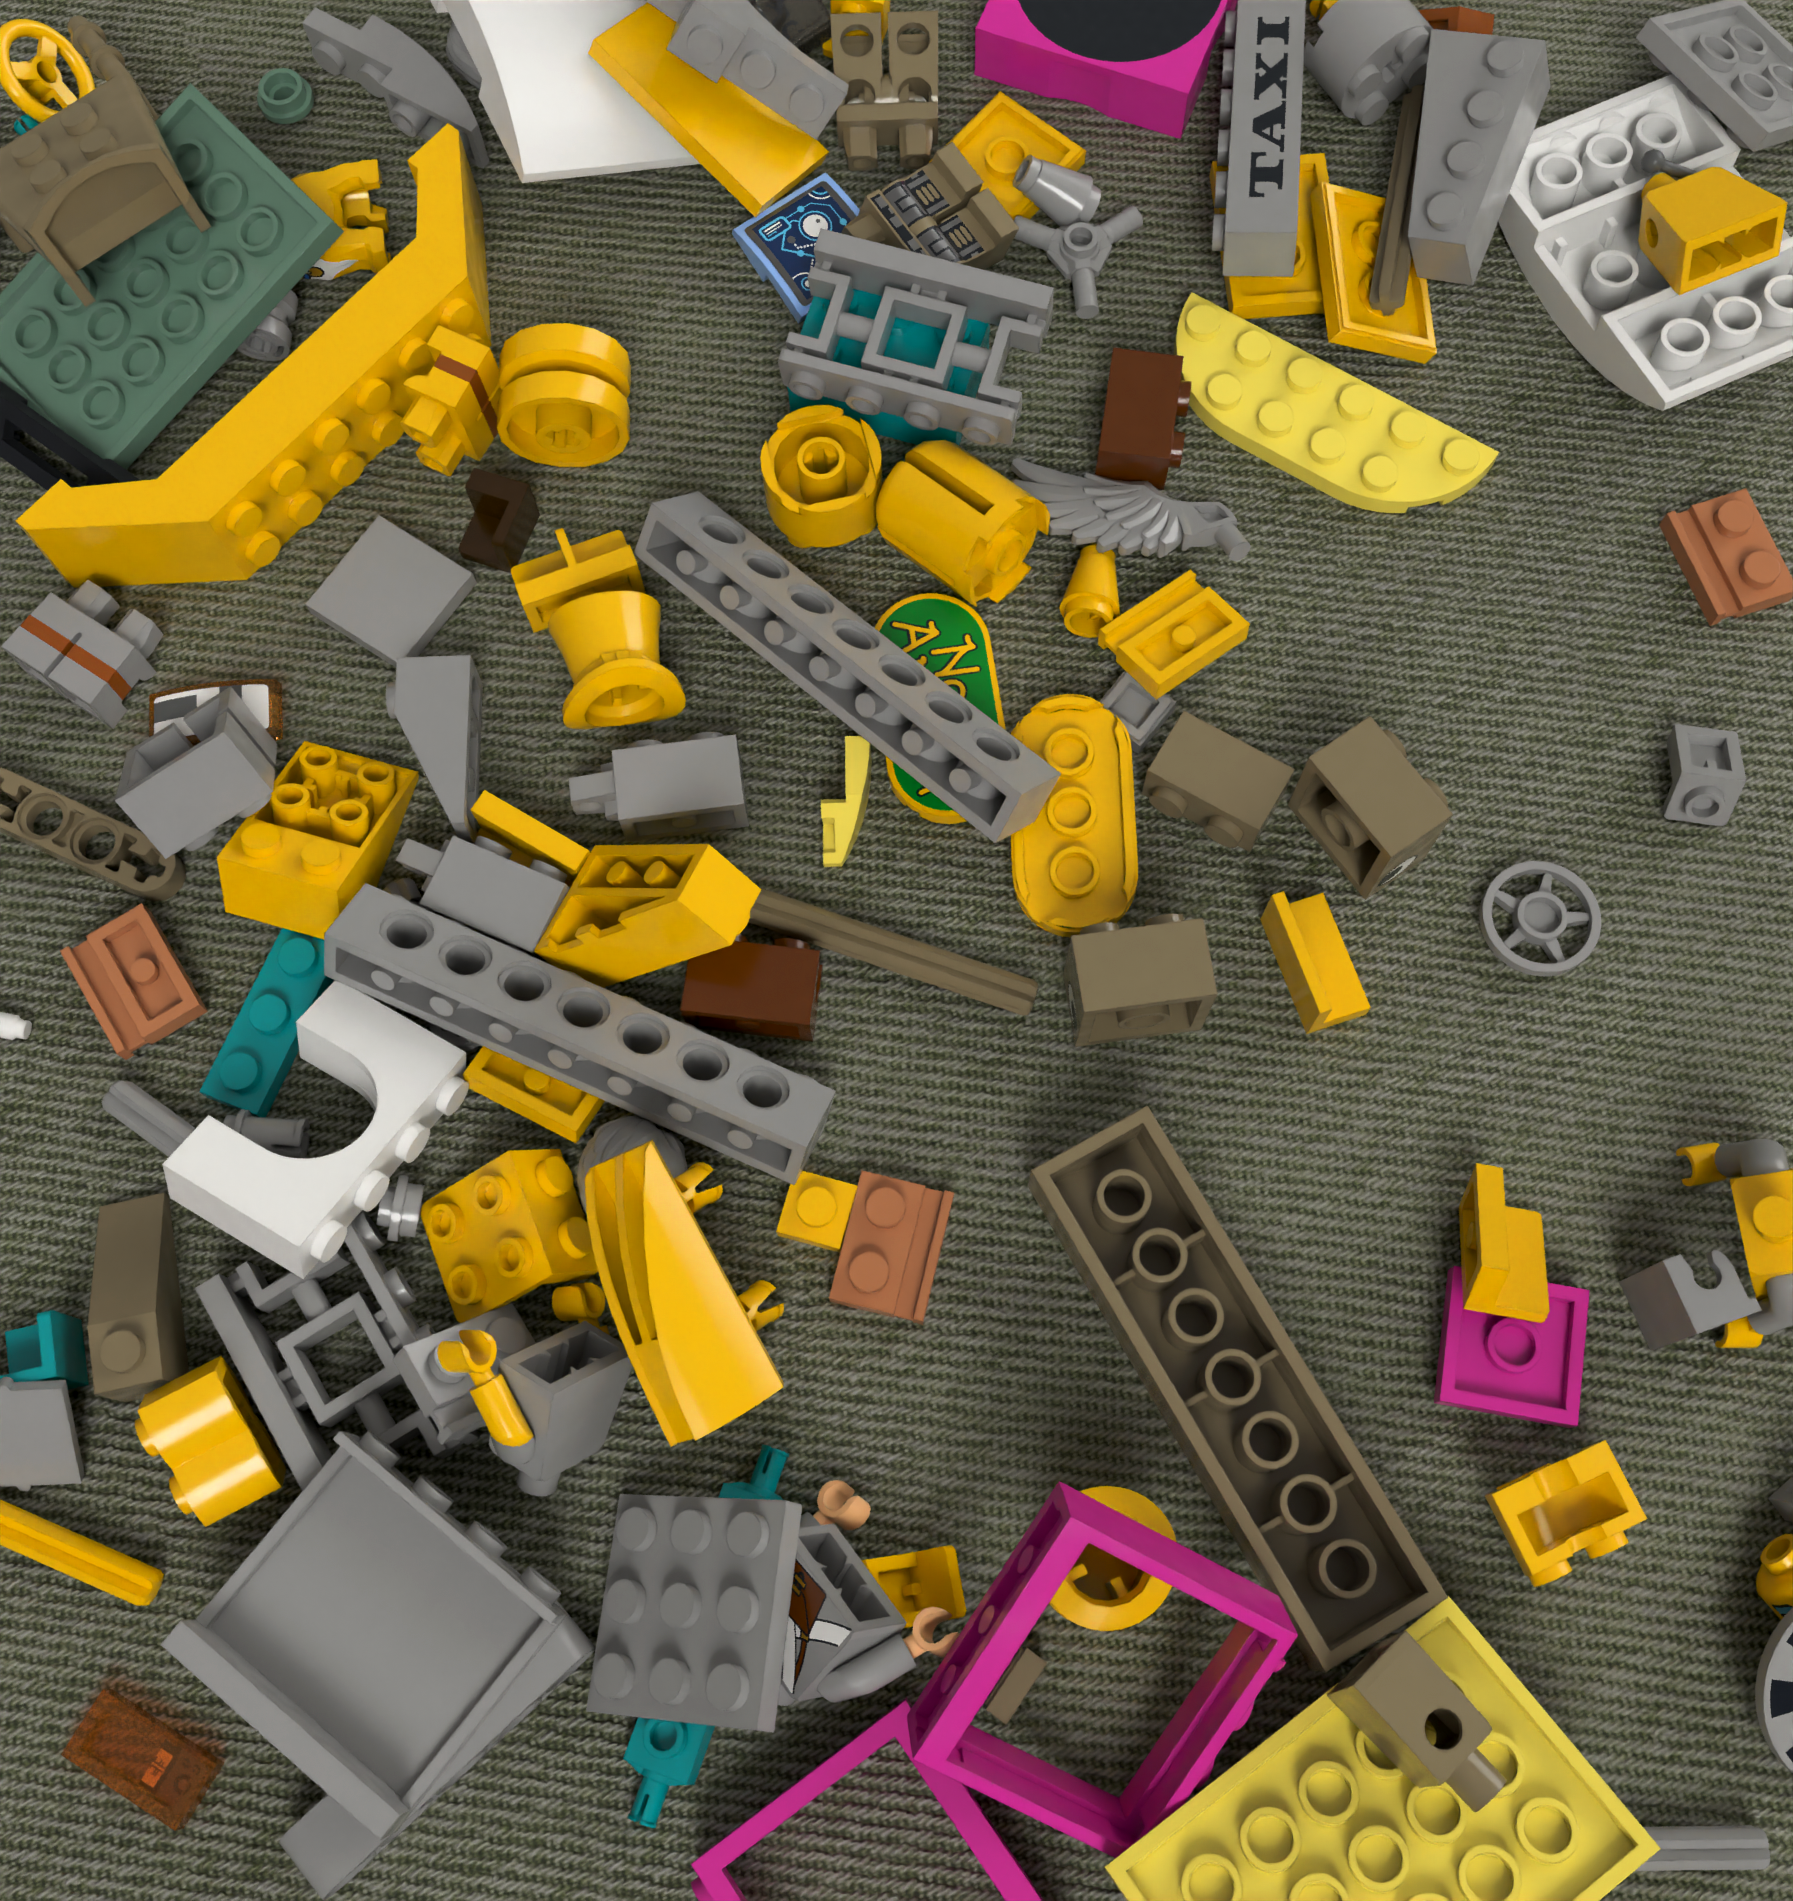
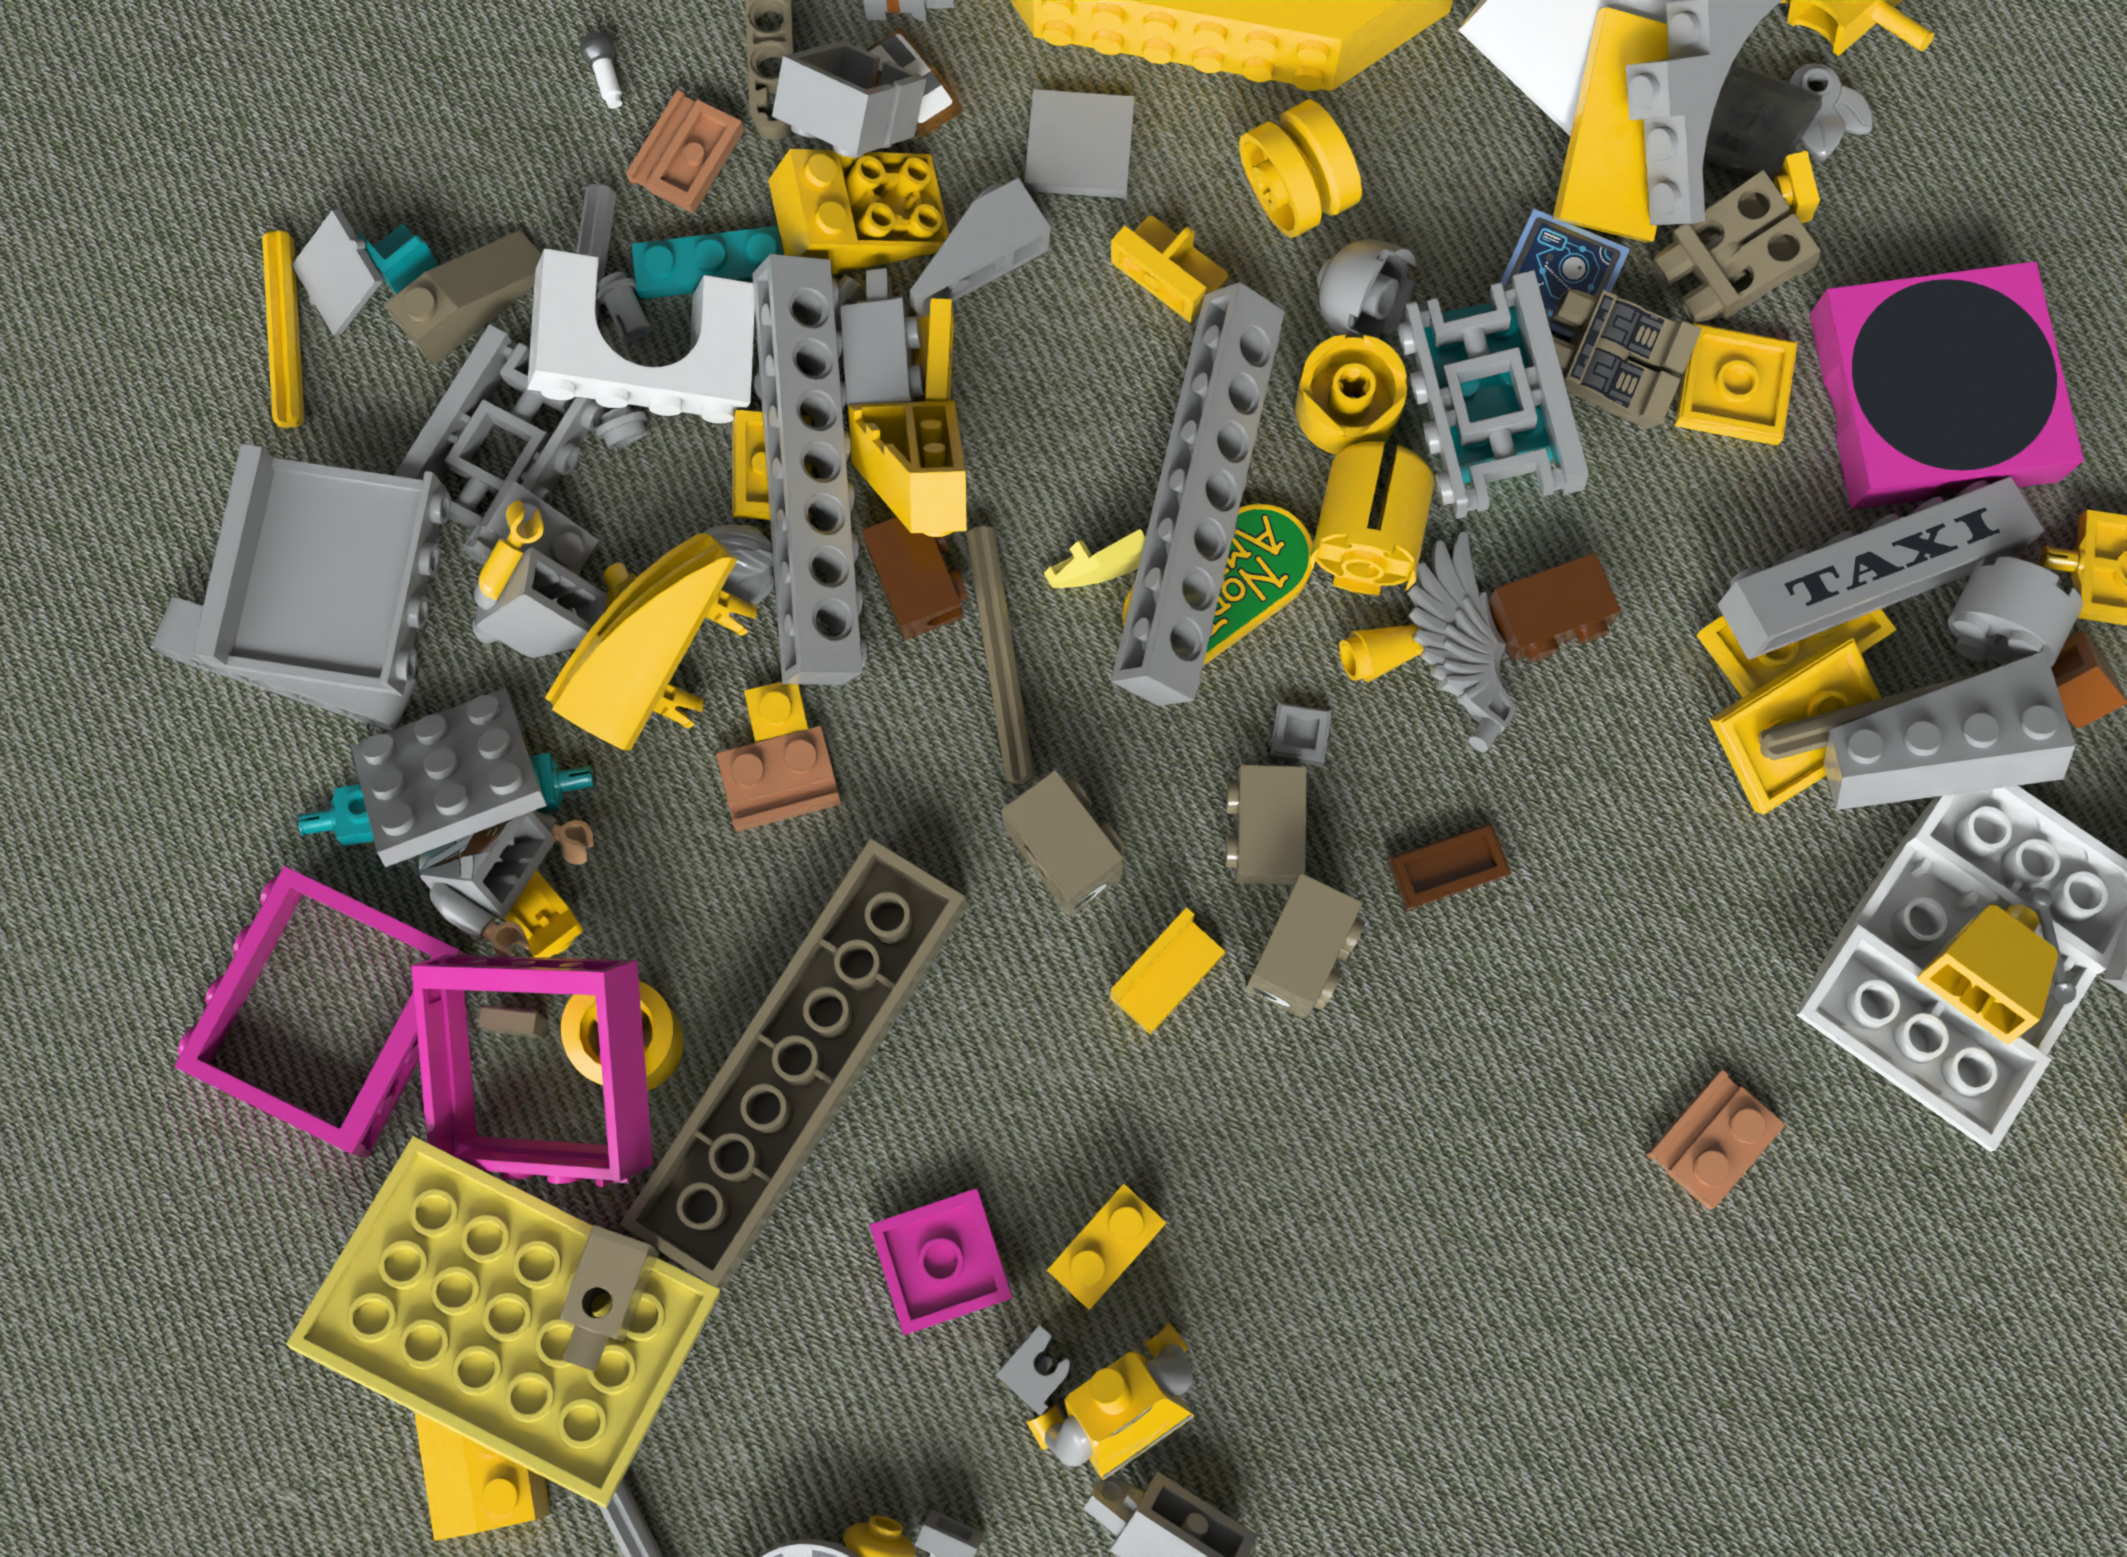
camera: 60 degrees right, 5 degrees up
clear orange tile [61,1689,224,1831] -> none
yellow brick [135,1356,286,1527] -> none
yellow hips [400,325,502,477] -> none
yellow bracket [420,1149,598,1323] -> none
dark brown panel [458,468,540,573] -> none
yellow hat [548,591,686,729] -> none
light grey hinge [569,732,749,842] -> none
yellow tile [1011,694,1138,938] -> none
light grey cone [1013,155,1101,226] -> none
light grey piece [1014,205,1143,319] -> none
yellow plate [1098,569,1250,700] -> none
light yellow plate [1173,292,1499,514] -> none
yellow panel [1459,1163,1550,1323] -> none
light grey wheel [1479,861,1601,977] -> none
yellow cylinder [1485,1440,1647,1587] -> none
light grey bracket [1663,724,1746,826] -> none
none -> yellow piece [1046,1184,1167,1310]
none -> light grey cylinder [1317,238,1416,338]
none -> reddish brown tile [1387,822,1511,912]

